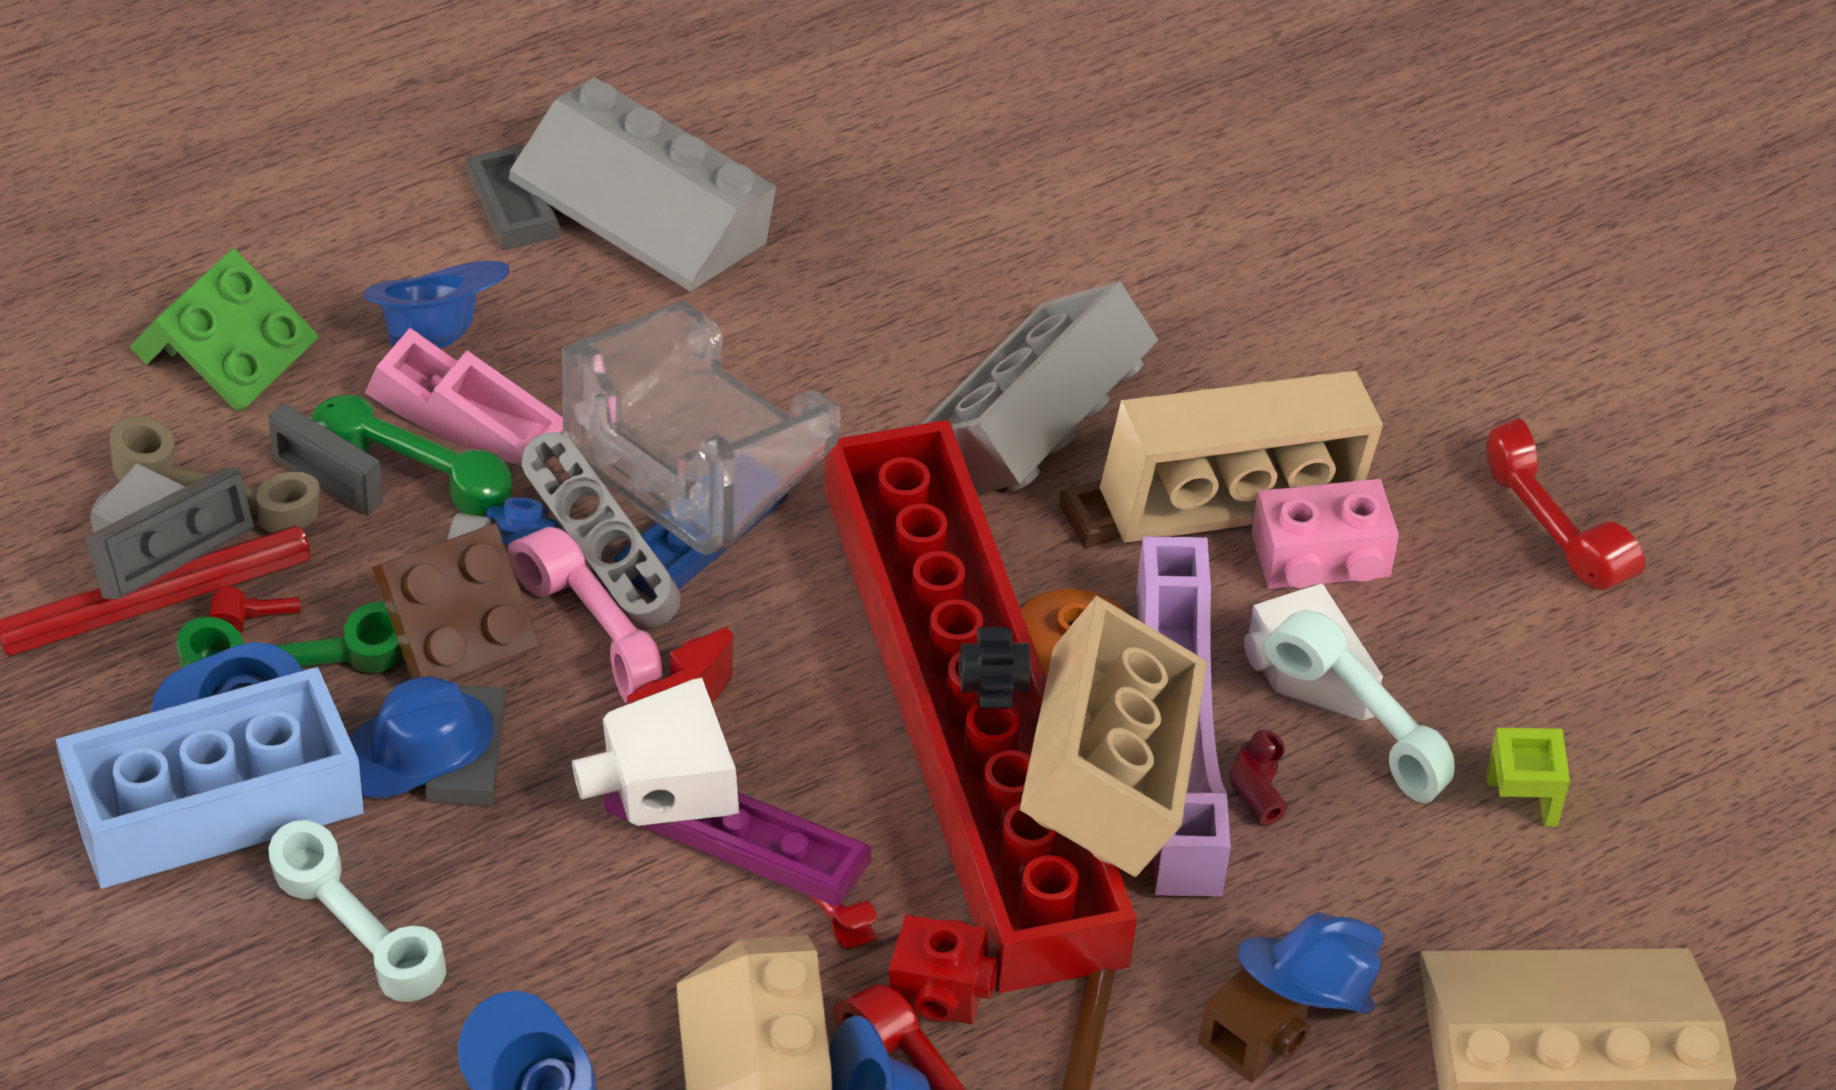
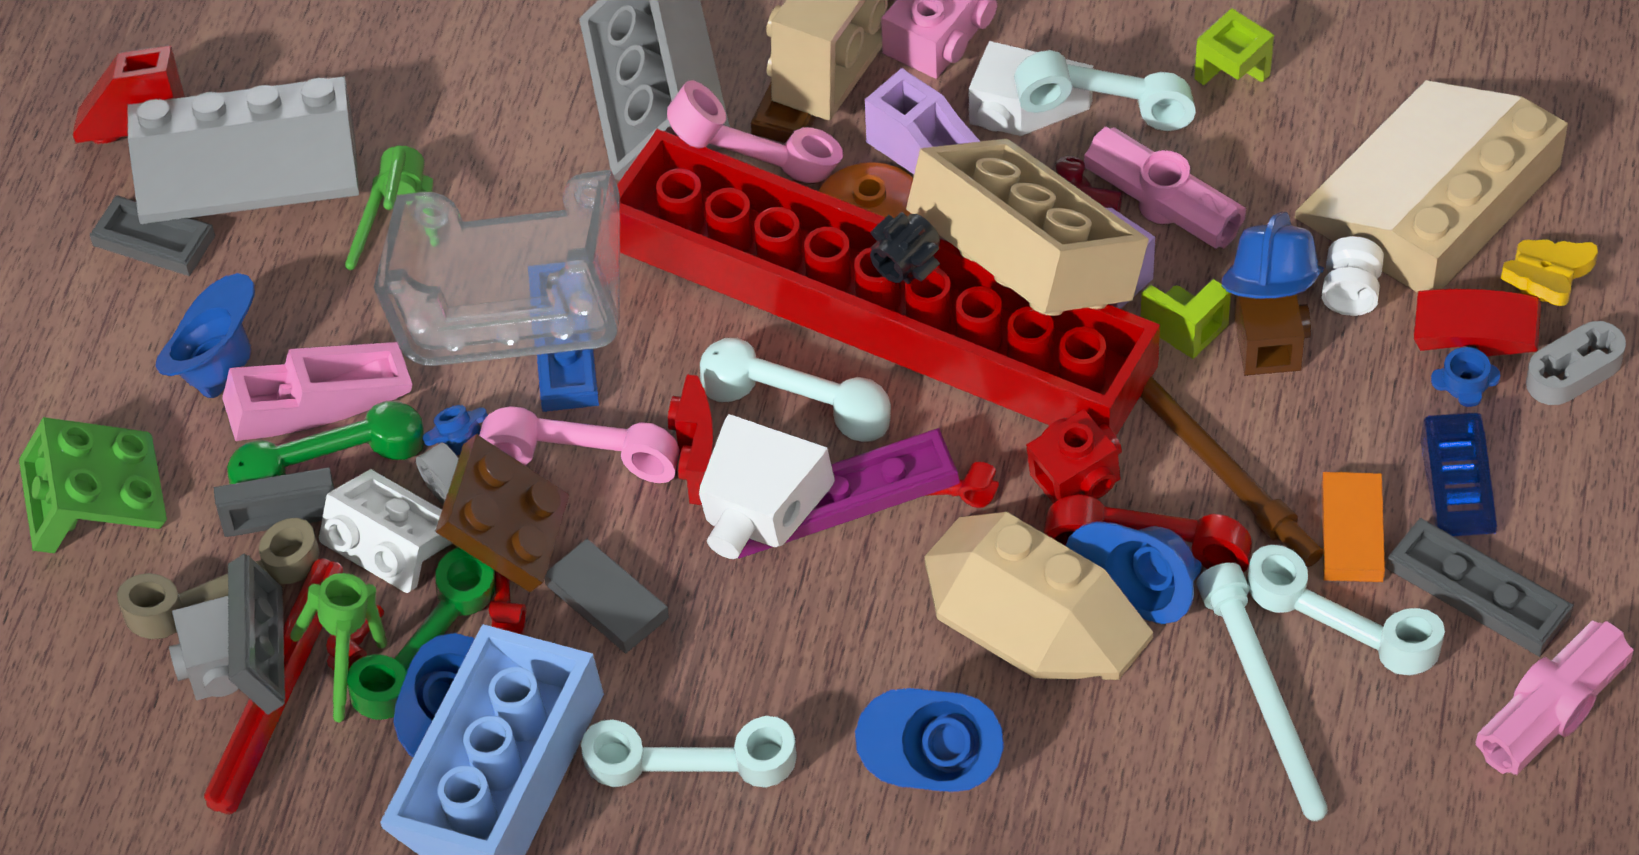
camera: 40 degrees left, 5 degrees up
blue piece [349,676,494,798] -> none
light grey beam [521,432,681,628] -> none
none -> red slope [73,45,185,144]
none -> bright green plant [290,573,387,723]
none -> white bracket [319,469,452,593]
none -> bright green plant [345,146,441,270]
none -> red hand [489,571,526,635]
none -> bright pink piece [667,80,843,183]
none -> light aqua piece [700,338,891,442]
none -> bright pink piece [1084,126,1246,249]
none -> lime panel [1140,279,1231,359]
none -> white wheel [1322,236,1384,316]

